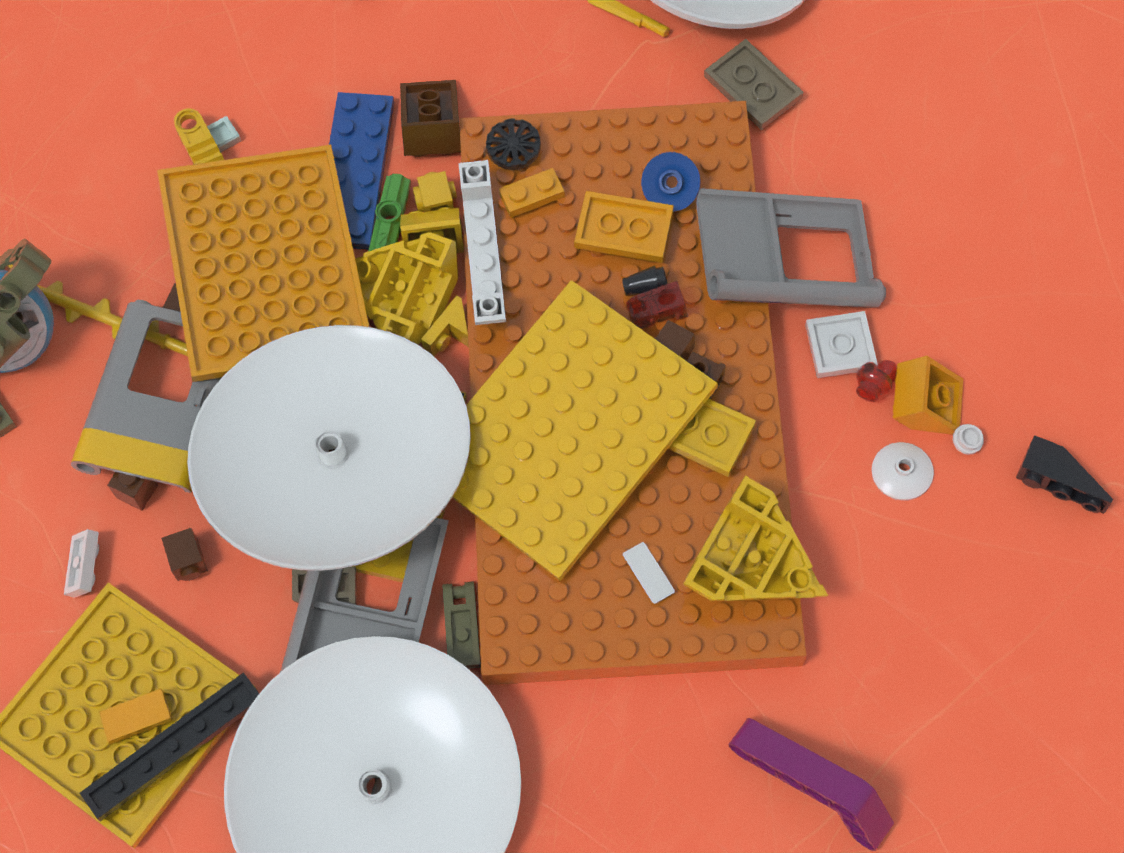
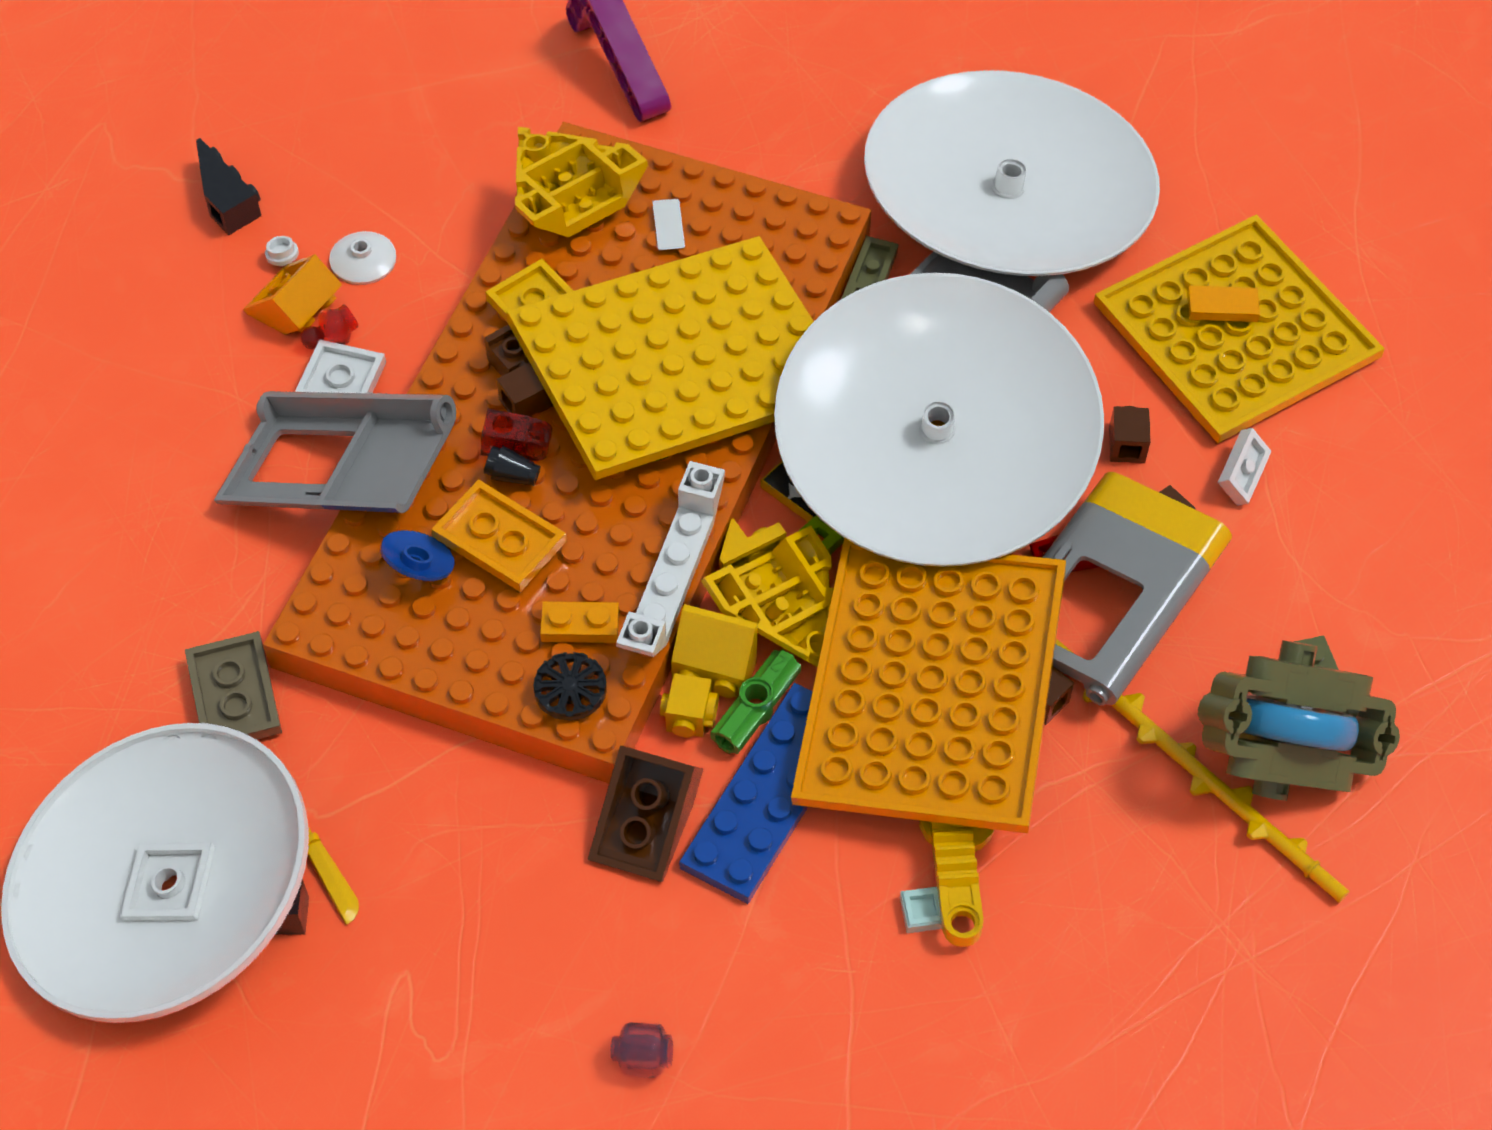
camera: 160 degrees left, 10 degrees down
black plate [80,672,259,822] -> none

